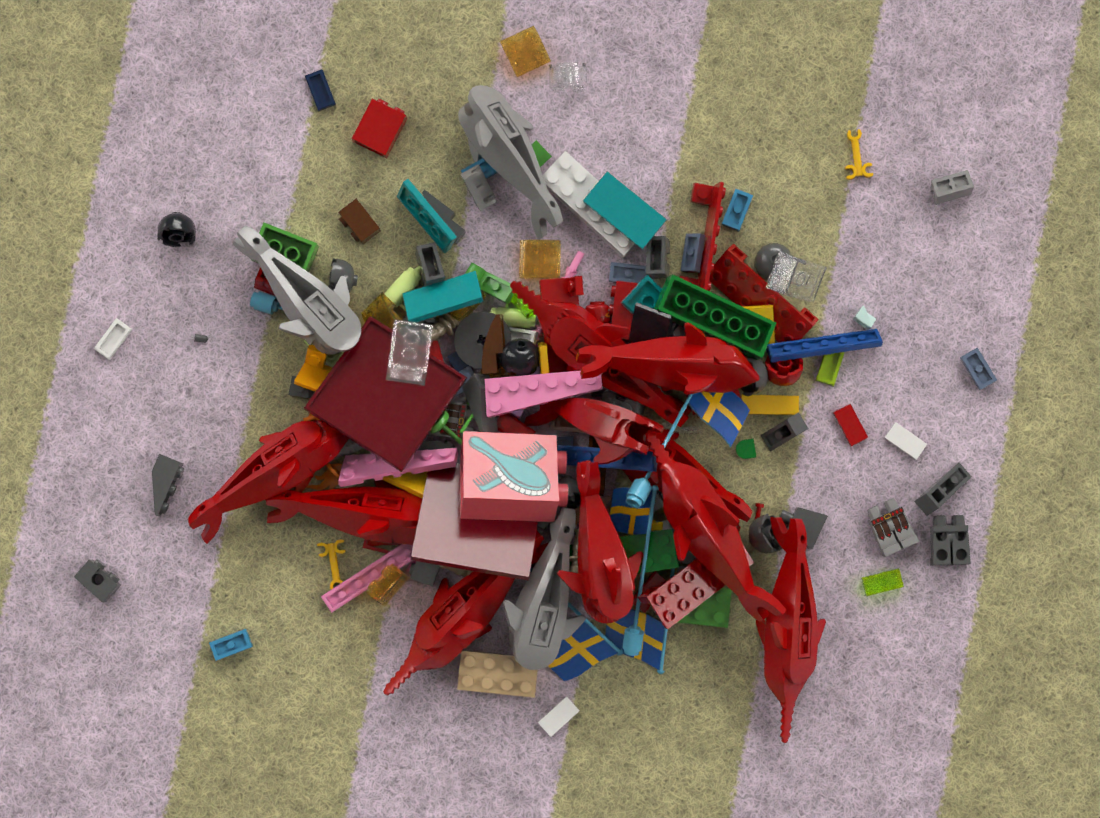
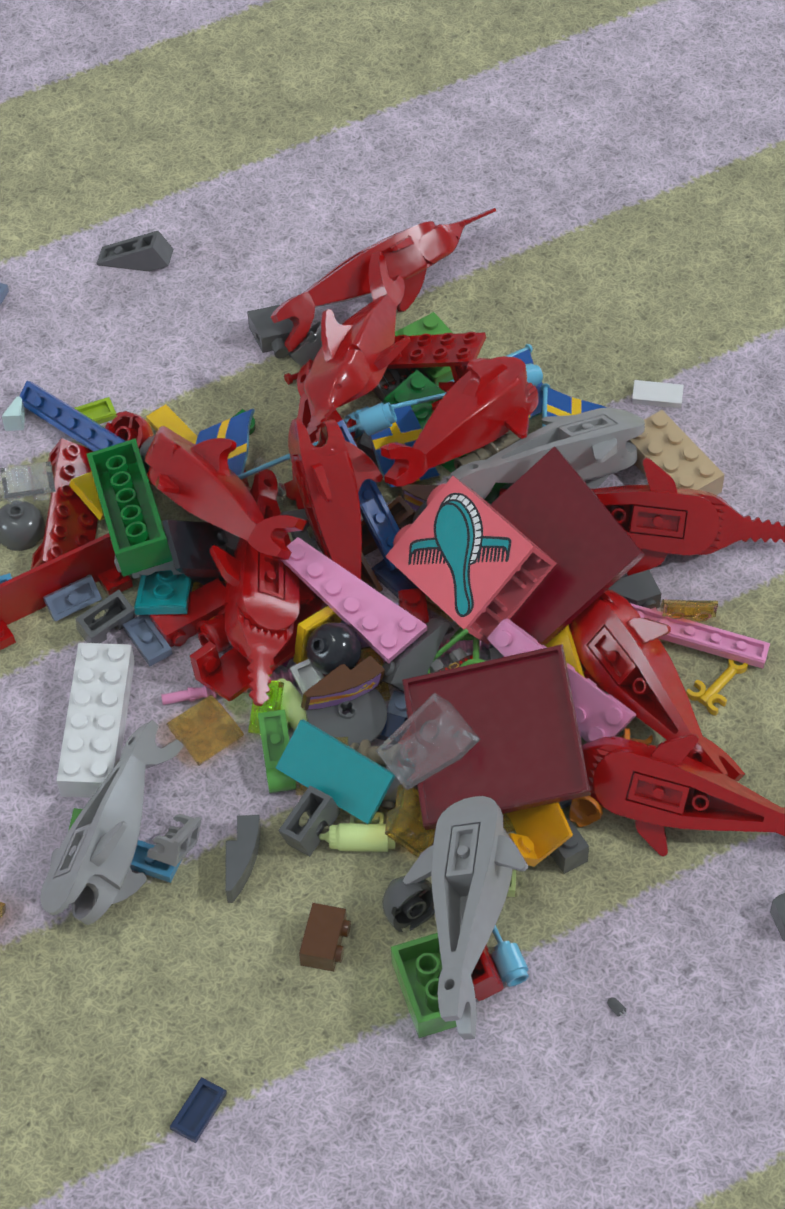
camera: 130 degrees left, 30 degrees down
white tile [94,318,133,360] -> none
black cylinder [157,212,196,247] -> none
red brick [351,98,407,159] -> none
teal tile [397,179,457,253] -> none
teal tile [583,171,667,250] -> none
dark grey slope [761,412,808,452] -> none
red tile [833,404,868,446] -> none
clear neon green plate [861,568,904,596] -> none
light grey hips [867,498,919,557] -> none
white tile [884,422,927,460] -> none
dark grey hips [930,515,971,566] -> none

